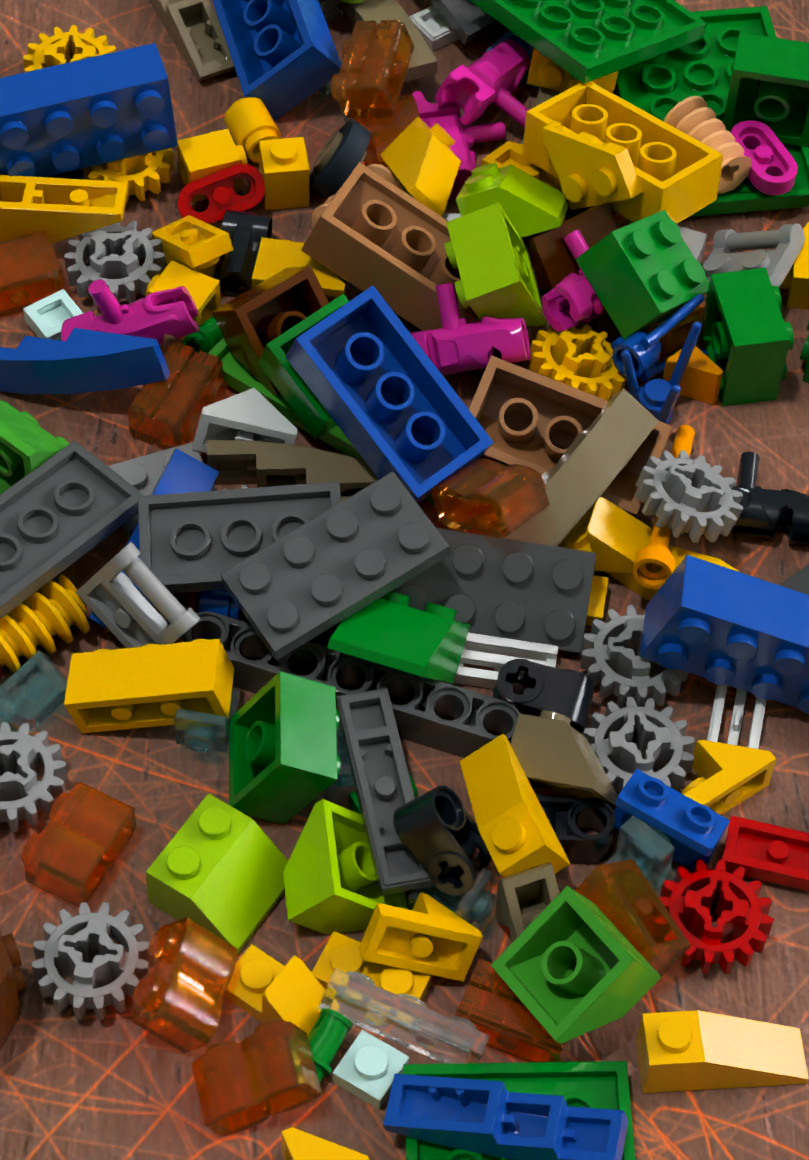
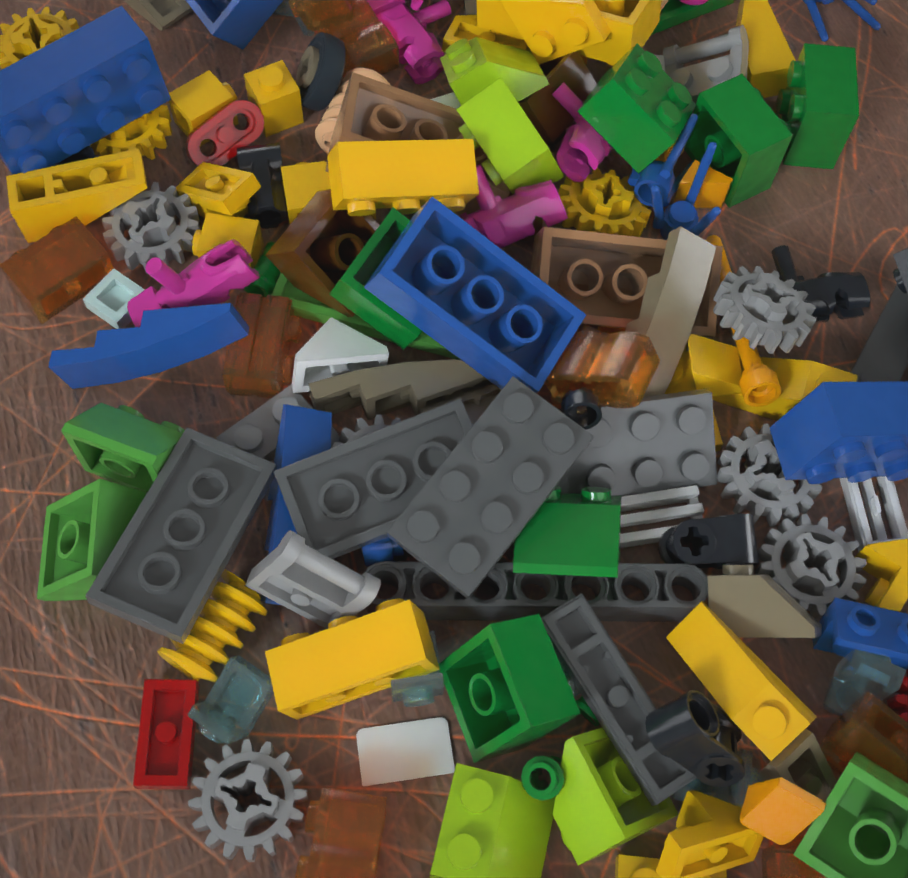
camera: 20 degrees left, 10 degrees up
yellow brick [224,97,281,163] -> none
yellow slope [380,116,461,216] -> none
black piece [536,794,615,865] -> none
none -> yellow brick [327,139,479,216]
none -> white sticker [356,717,455,786]
none -> green pin [521,755,565,801]
none -> black hinge [561,387,602,430]
none -> light orange slope [740,777,826,845]

